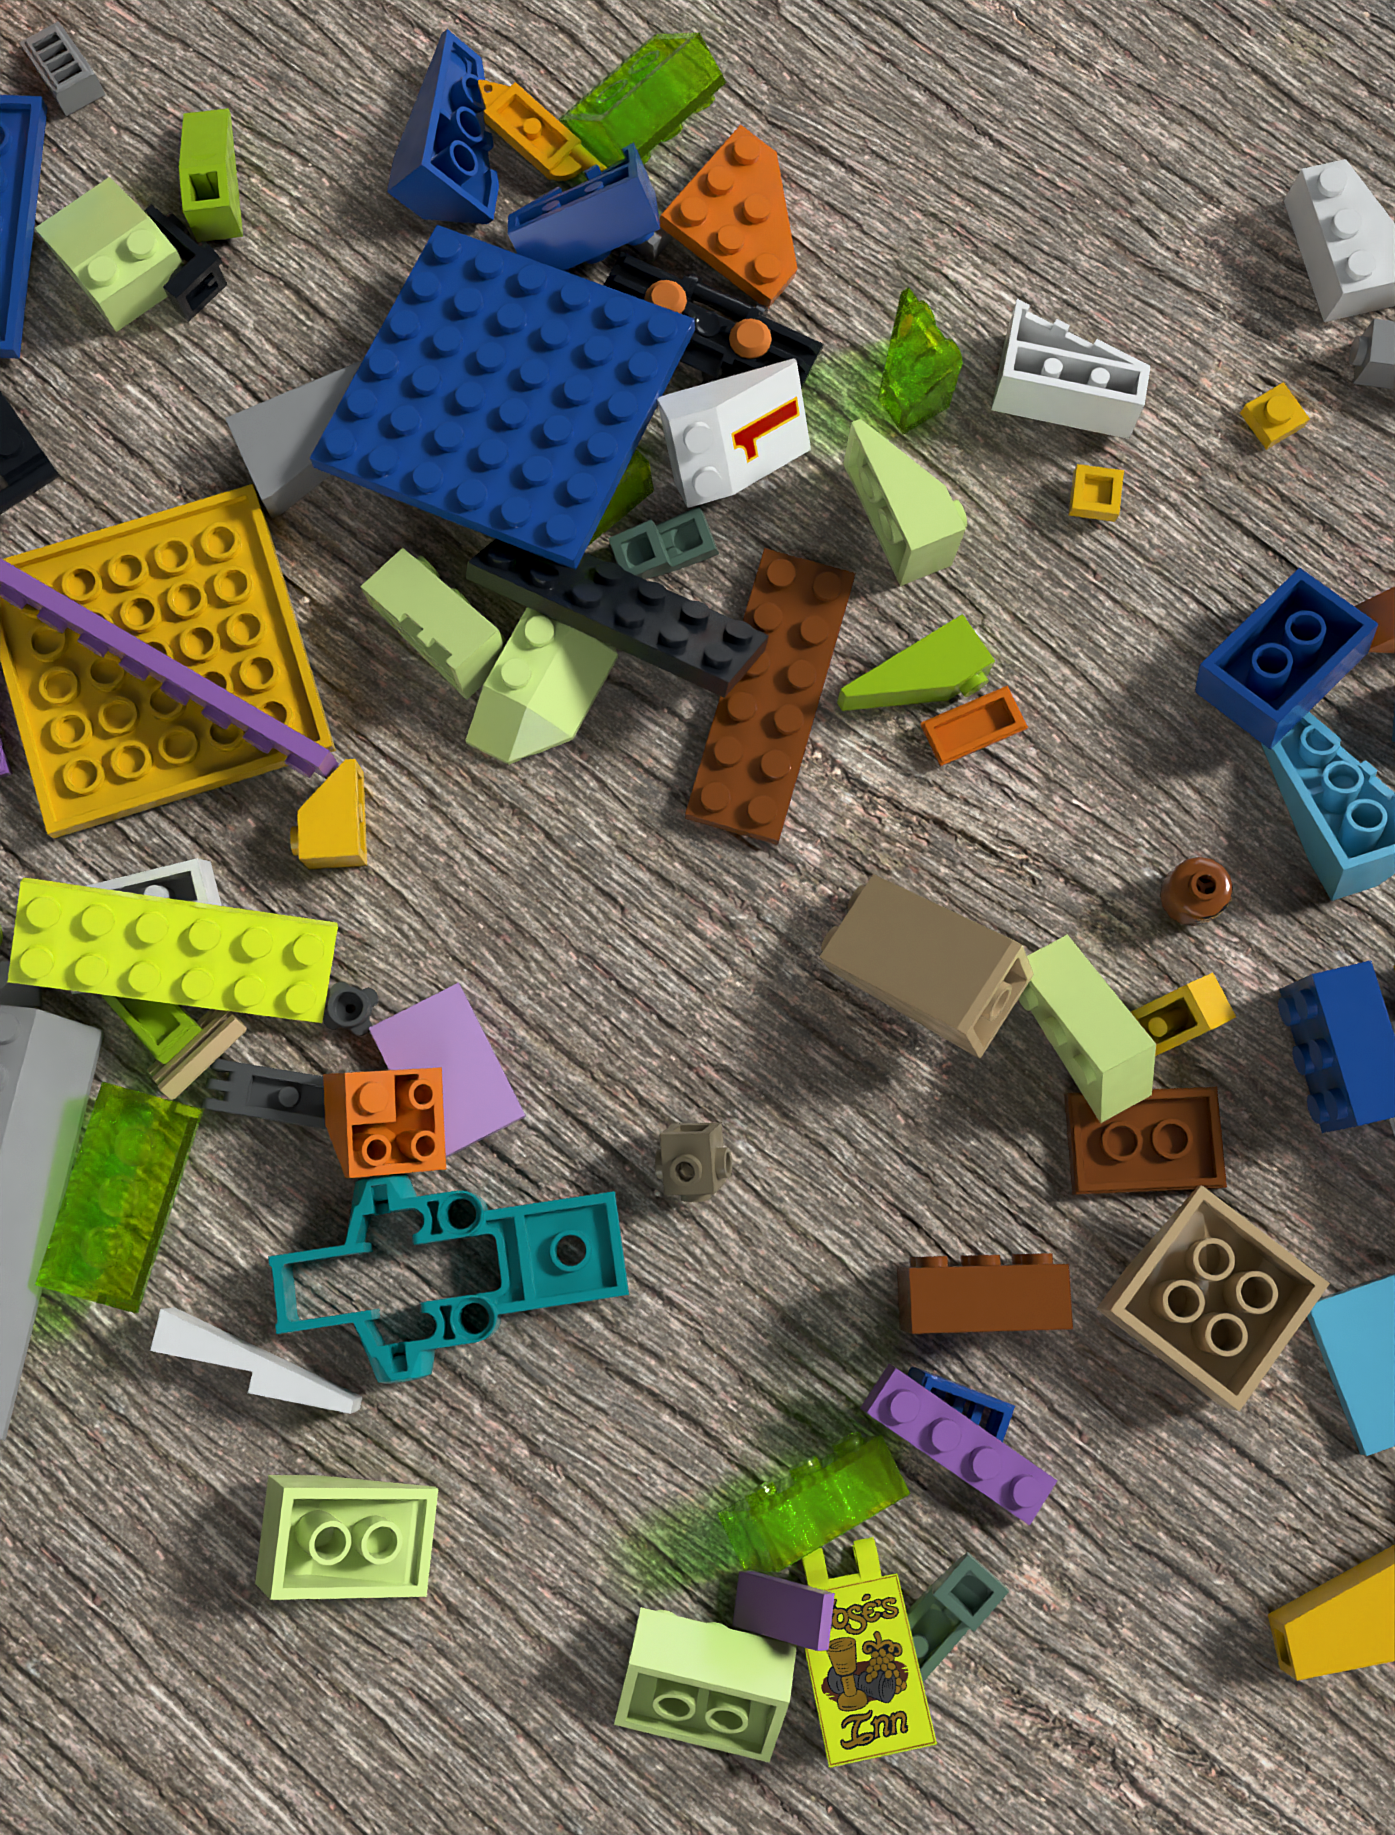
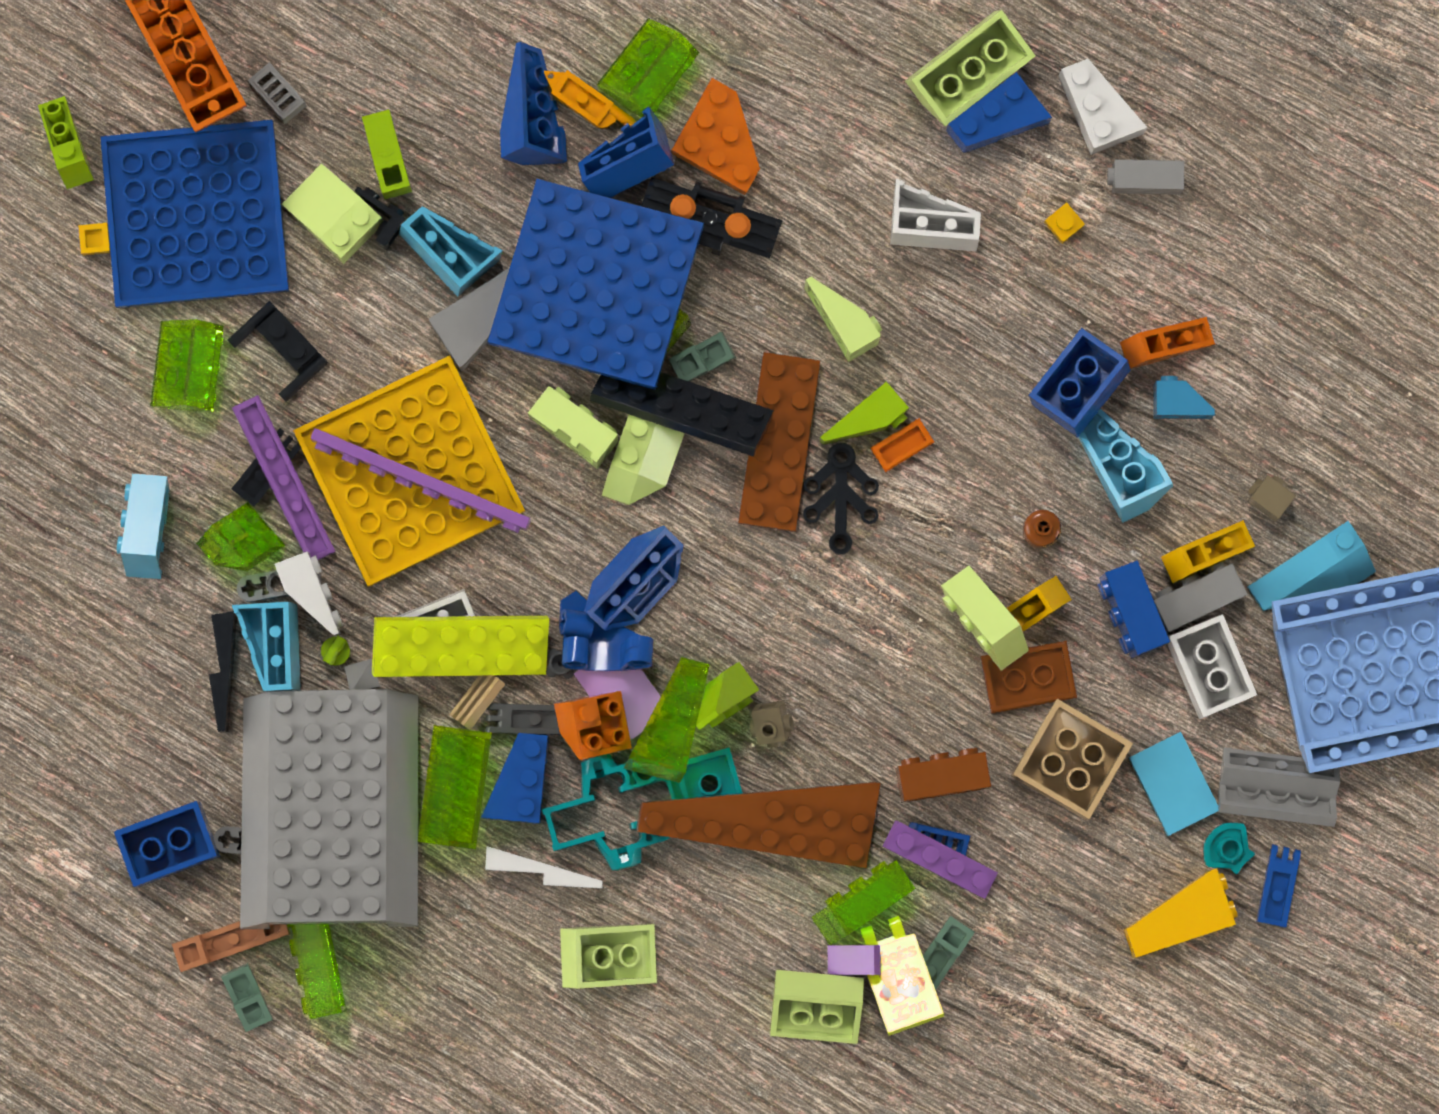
camera: 10 degrees left, 5 degrees up
lime tile [101,995,203,1065] -> none
yellow slope [290,759,367,870] -> none
white slope [657,358,811,508] -> none
tan slope [819,874,1034,1059] -> none
clear neon green slope [877,287,963,435] -> none
yellow plate [1068,464,1124,522] -> none
none -> medium azure wedge [399,206,503,297]
none -> blue wedge [481,733,549,824]
none -> blue panel [559,591,653,671]
none -> blue wedge [584,525,684,631]
none -> clear neon green wedge [623,657,710,783]
none -> dark orange wing [636,782,881,868]
none -> lime slope [696,662,759,730]
none -> black plant [803,443,879,555]
none -> yellowish green slope [905,10,1035,126]
none -> blue wedge [946,72,1052,153]

